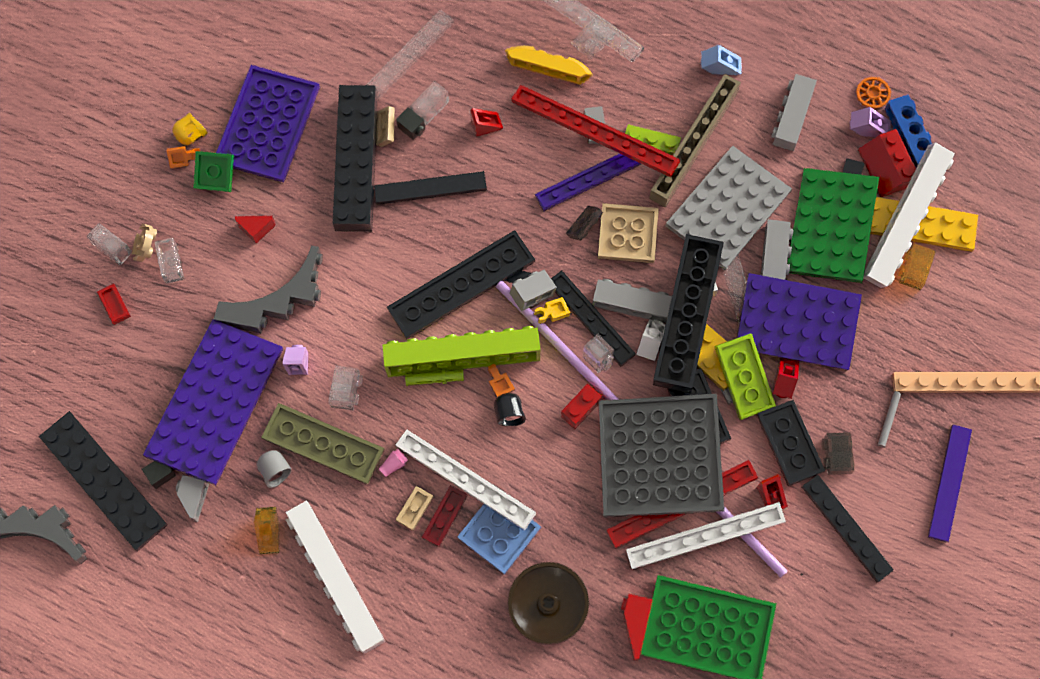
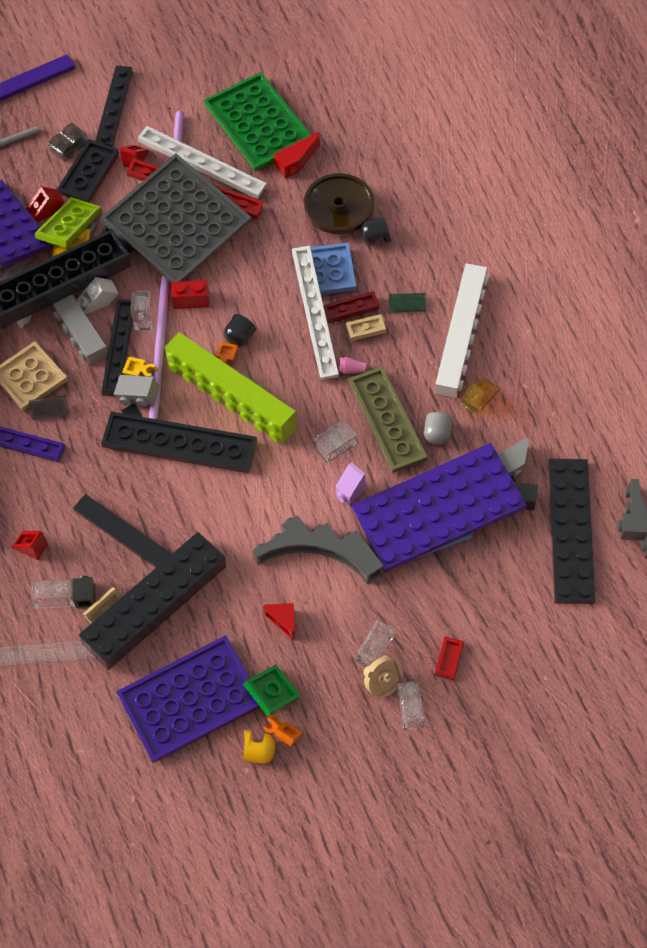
camera: 135 degrees left, 10 degrees down
none -> black helmet [361,216,392,245]
none -> clear green tile [389,293,426,313]

